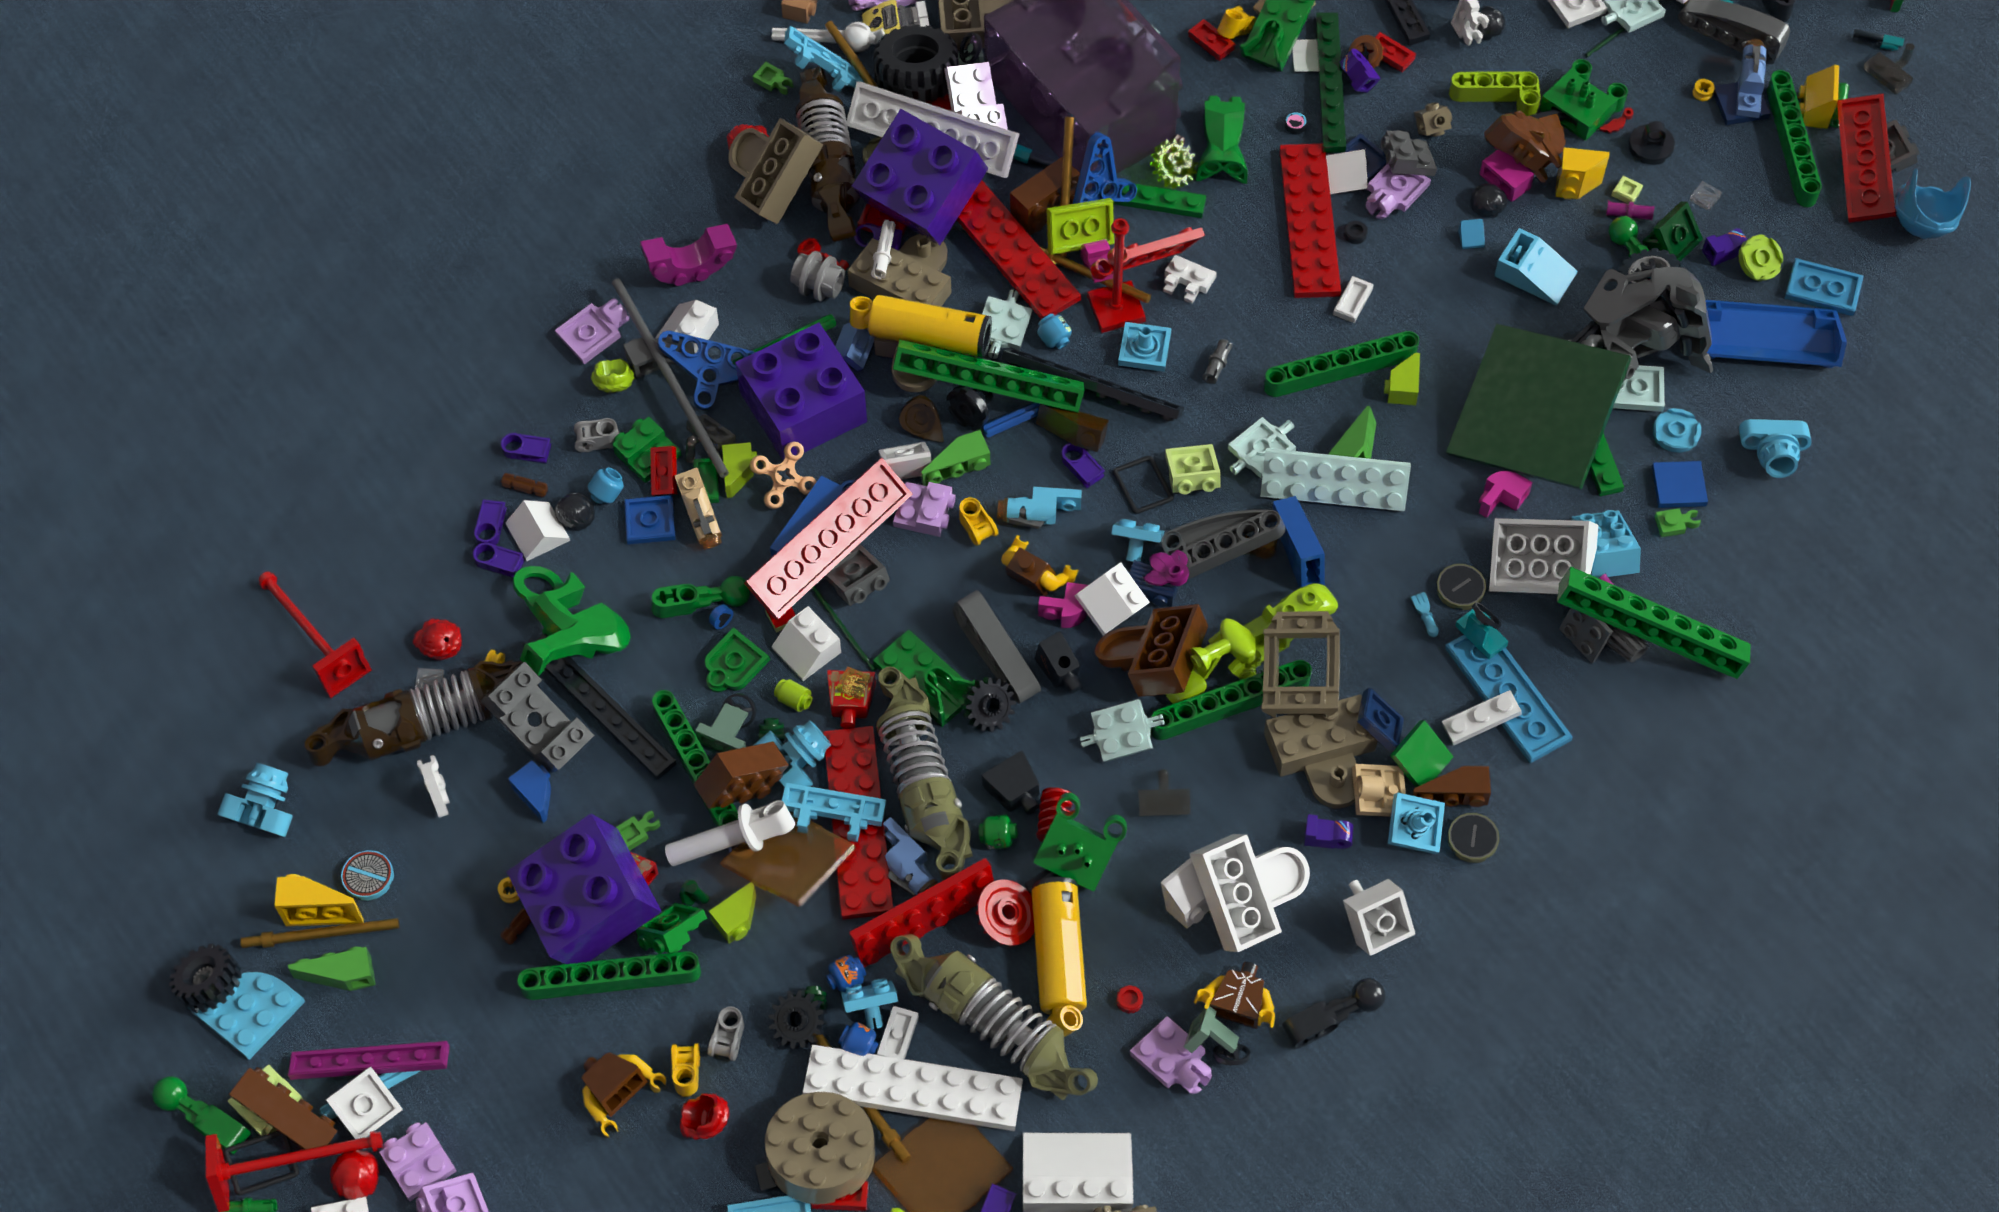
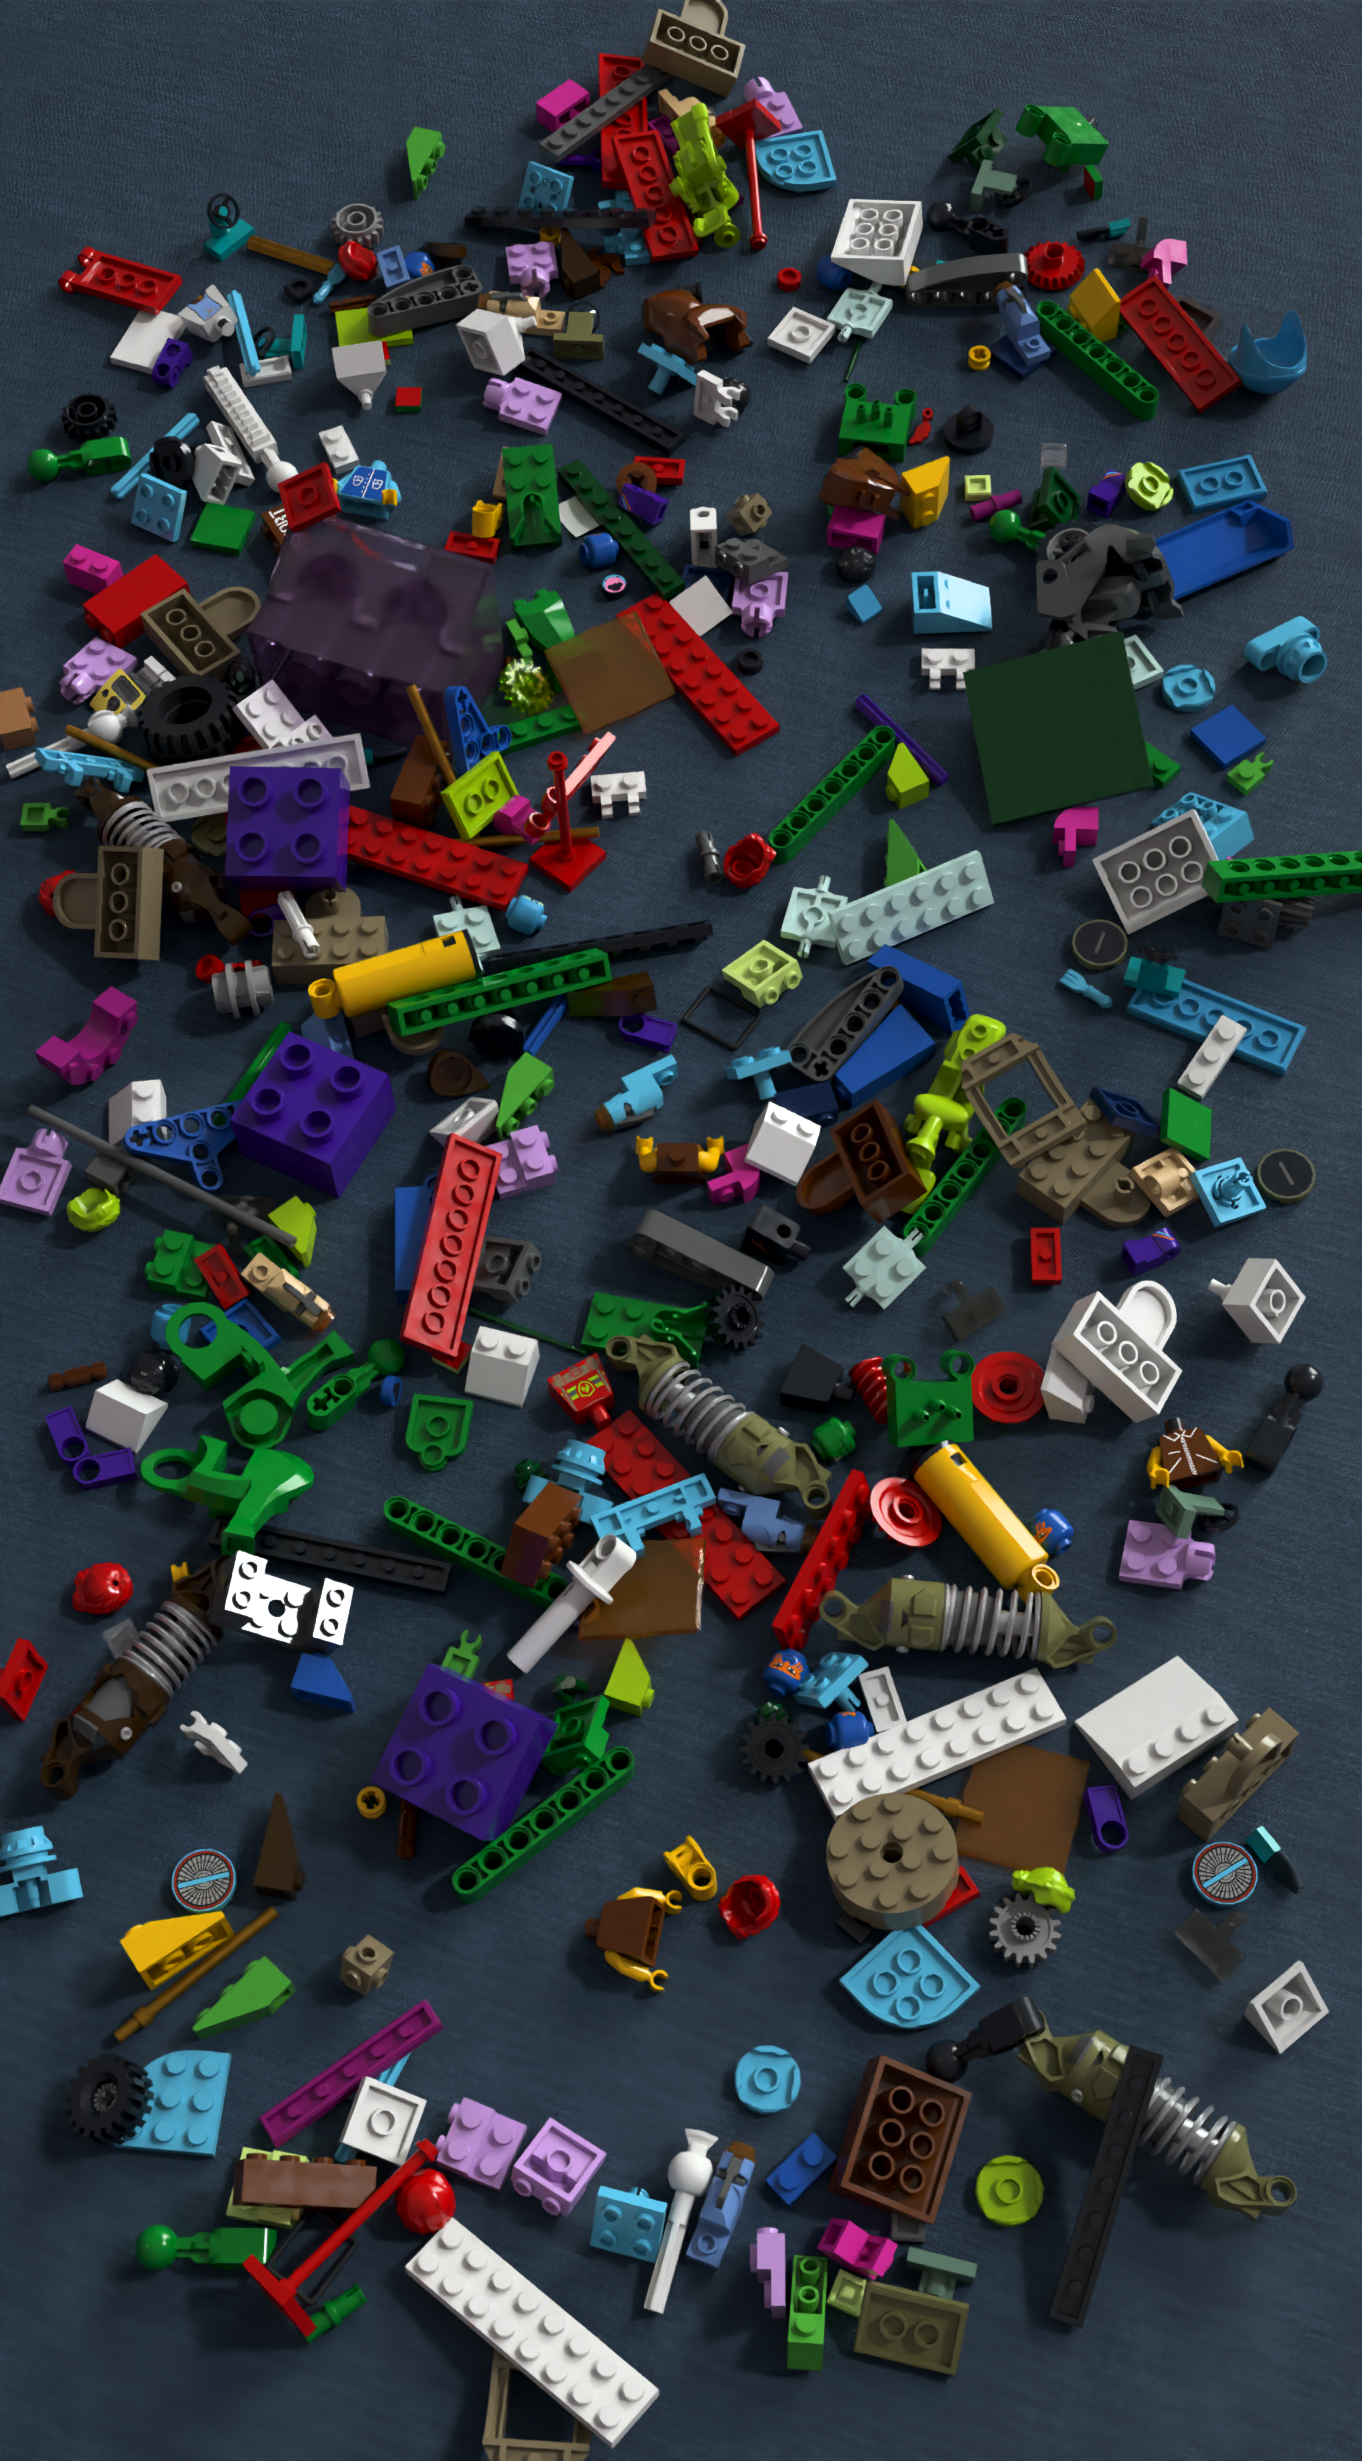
camera: 30 degrees left, 0 degrees up
dark purple piece [501,433,552,463] -> none
light grey piece [574,418,619,452] -> none
sand green piece [696,693,756,752] -> none
light grey piece [708,1007,744,1061] -> none
light nougat gear [750,441,817,509] -> none
lime brick [774,679,812,712] -> none
clear yellow tile [837,666,870,699] -> none
yellow piece [959,497,999,546] -> none
red tile [1117,985,1143,1013] -> none
medium azure plate [1118,322,1171,372] -> none
magenta plate [1144,550,1189,586] -> none
white tile [1333,276,1373,323] -> none
reddish brown slope [1412,766,1491,807] -> none
lime beam [1449,72,1540,116] -> none
none -> green animal [165,1302,355,1450]
none -> dark brown slope [253,1792,306,1901]
none -> dark tan brick [339,1934,394,1996]
none -> bright green plate [506,618,534,666]
none -> clear orange piece [544,611,677,734]
none -> blue head [579,533,619,569]
none -> white torso [690,507,718,568]
none -> red hair [723,833,776,889]
none -> blue slope [834,1004,935,1109]
none -> dark purple axle [855,694,949,786]
none -> white plate [921,648,975,690]
none -> red gear [971,1352,1045,1425]
none -> red gear [1024,240,1085,290]
none -> blue head [1028,1508,1074,1555]
none -> red plate [1030,1228,1062,1285]
none -> brick [1140,239,1187,288]

